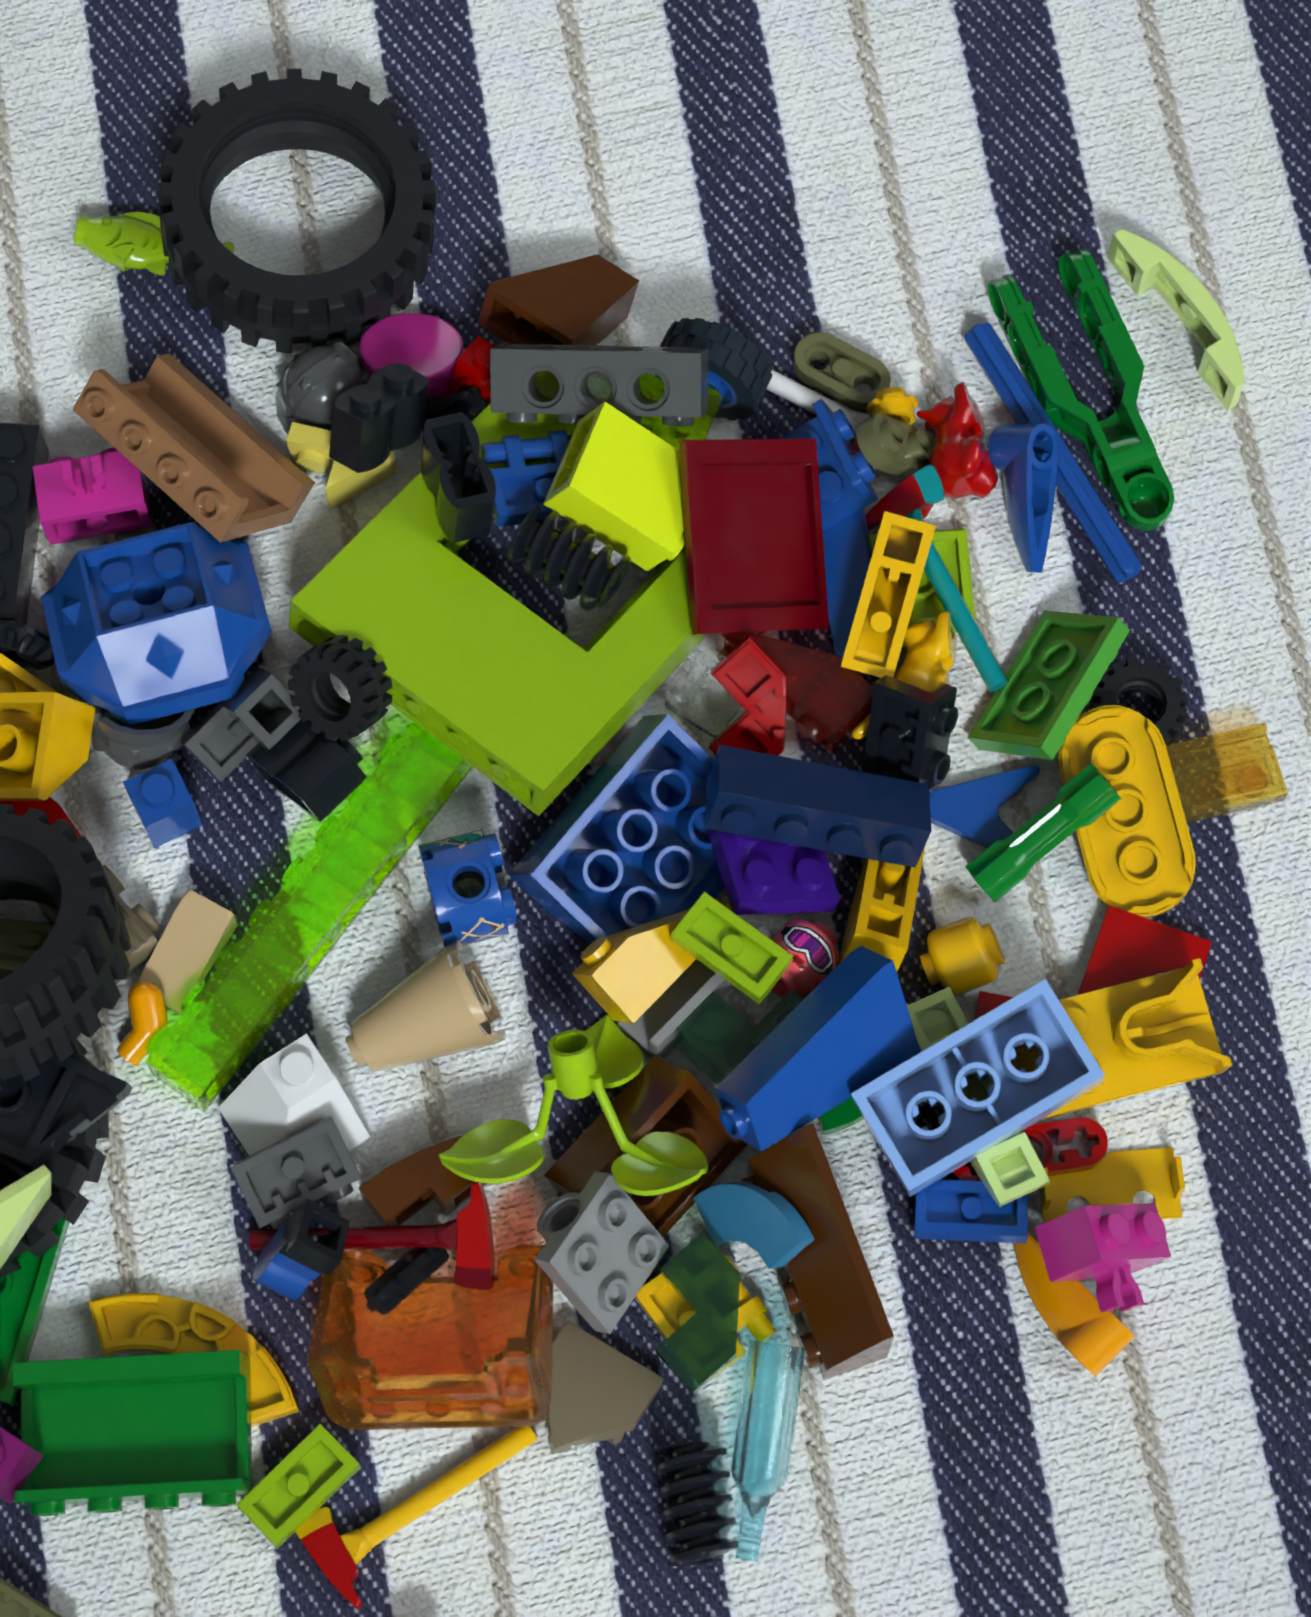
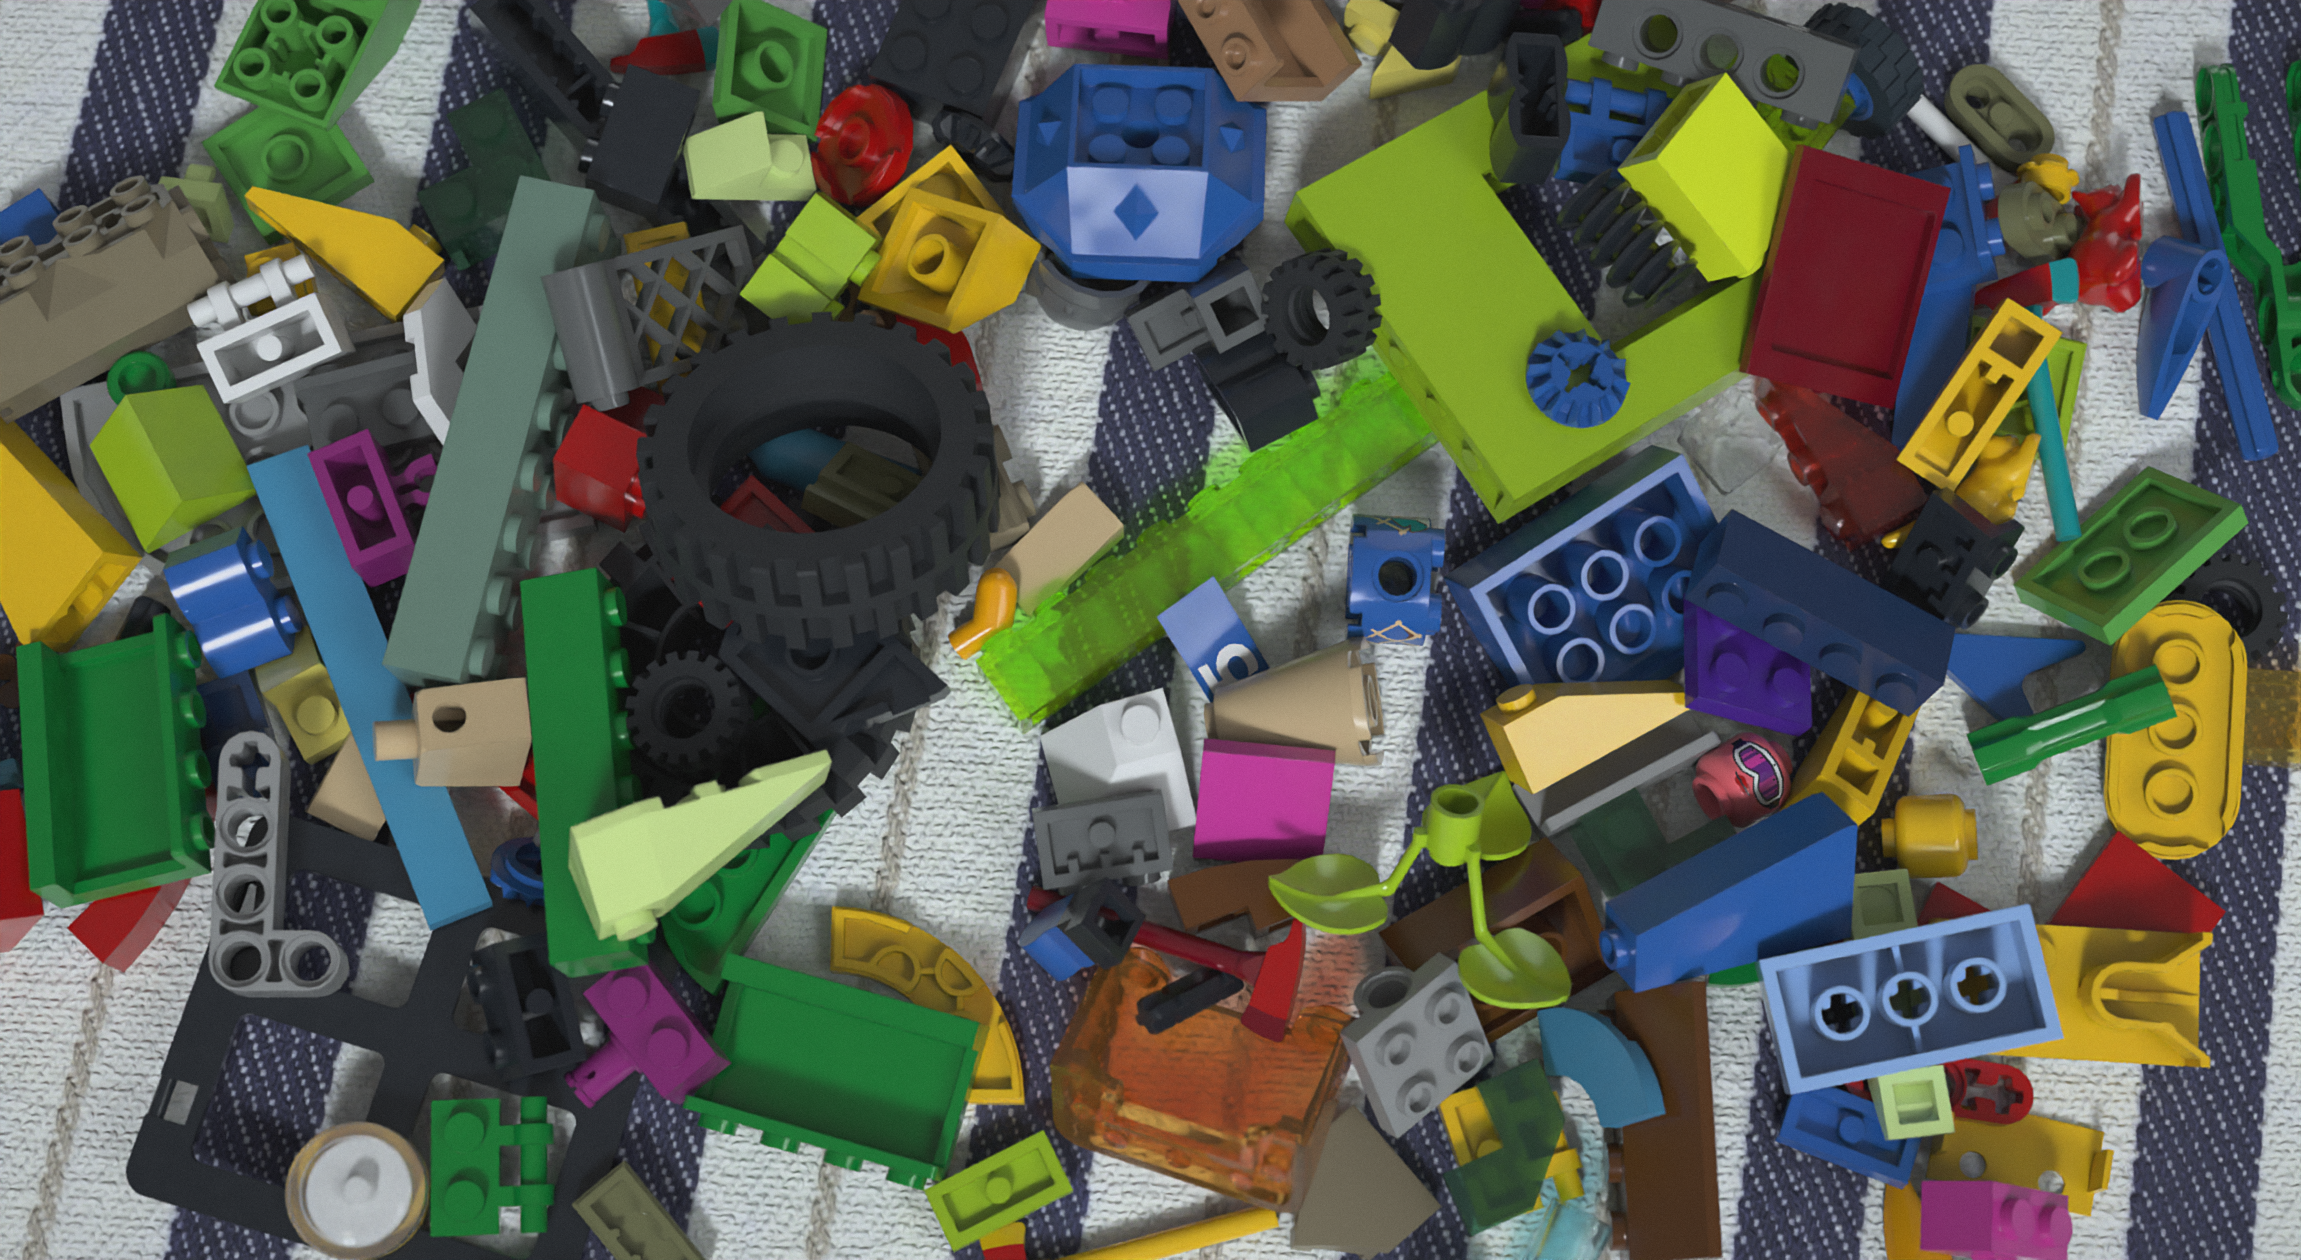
camera: 20 degrees right, 5 degrees up
blue brick [123,758,203,849] -> none
lime plate [671,892,793,1005] -> none
red tile [708,634,787,756] -> none
none -> sticker [1156,576,1270,702]
none -> dark pink tile [1193,738,1335,862]
none -> blue gear [1526,328,1631,428]

